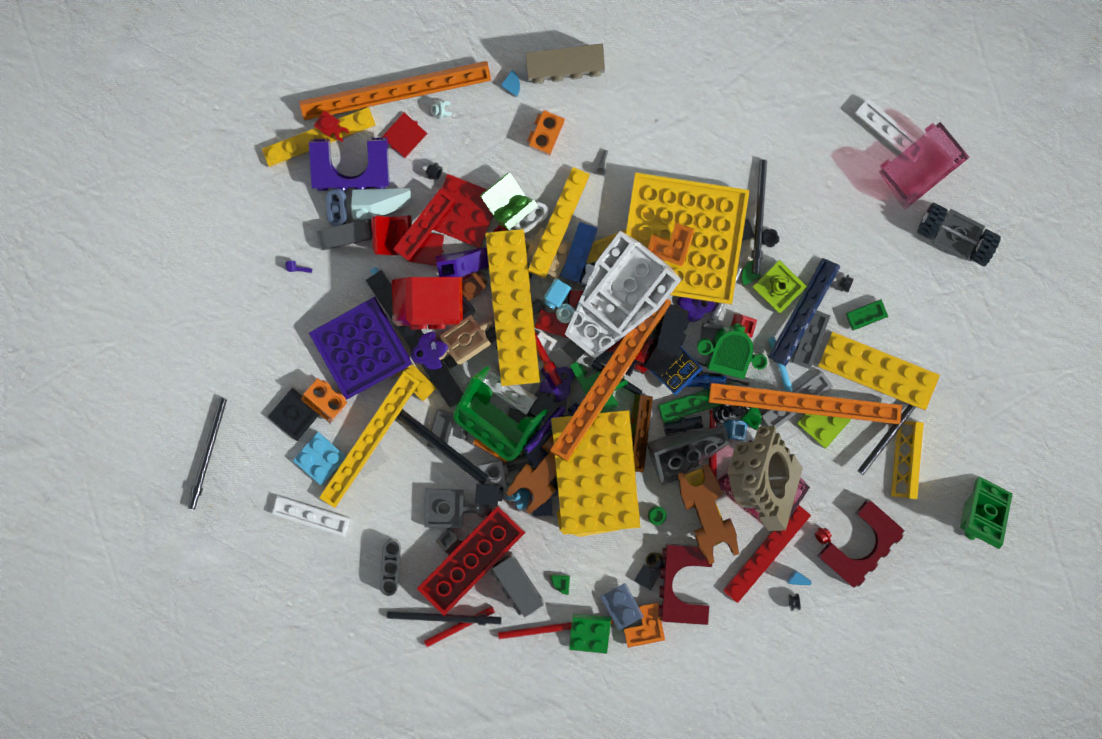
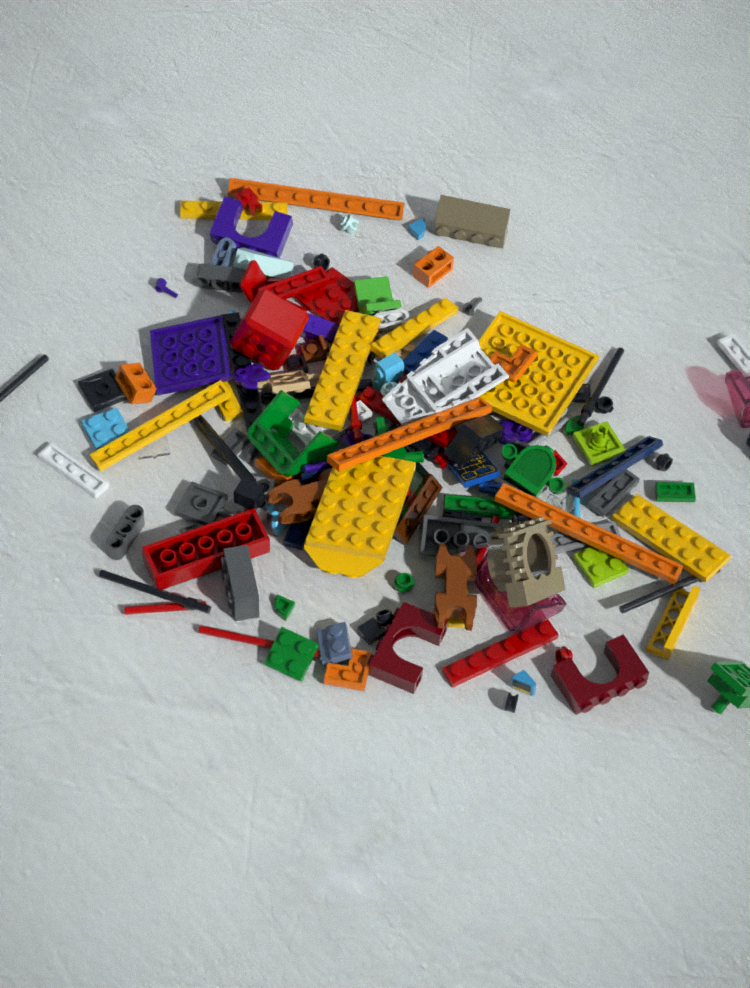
camera: 20 degrees right, 35 degrees down
red piece [382,112,428,158] -> none
black plate [712,405,730,424] -> none

